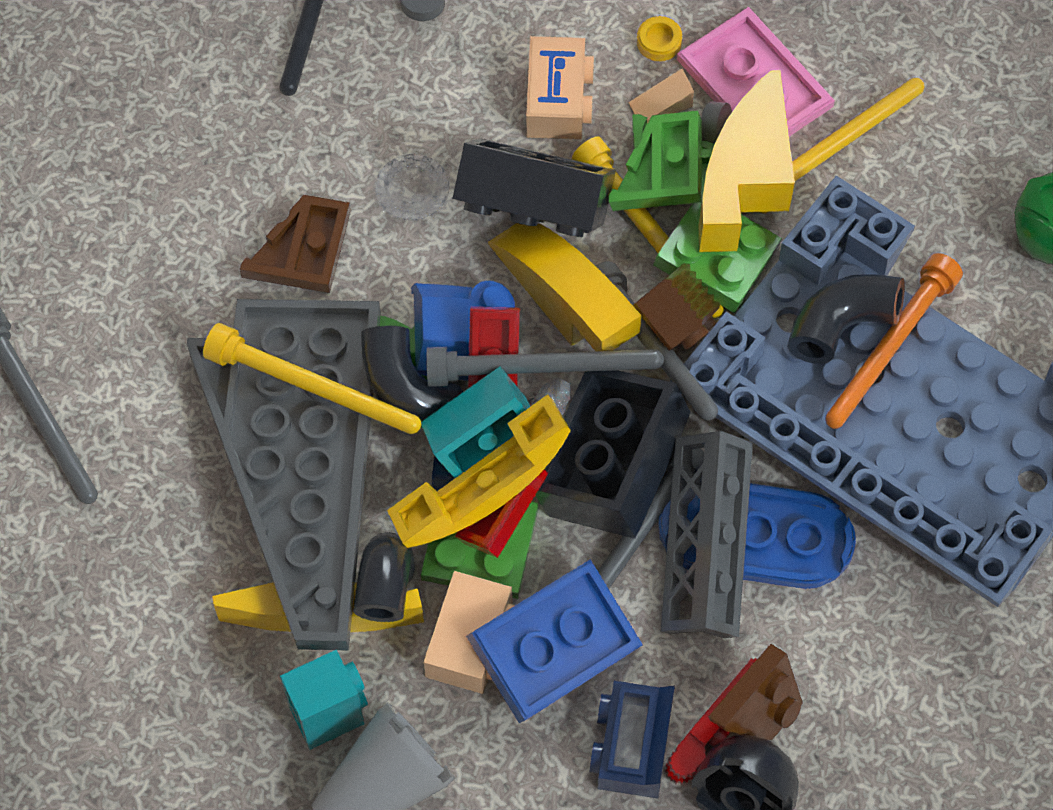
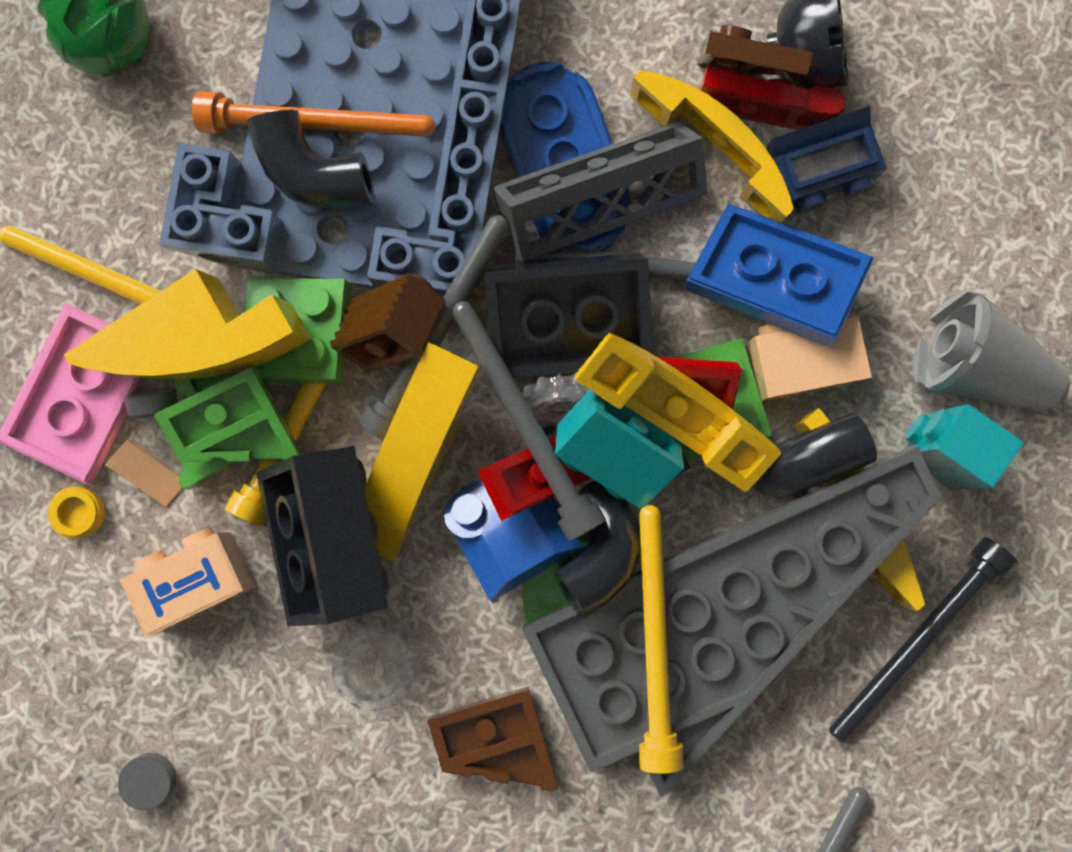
camera: 115 degrees left, 20 degrees up
none -> yellow slope [630,70,793,223]
none -> black piece [829,537,1019,743]

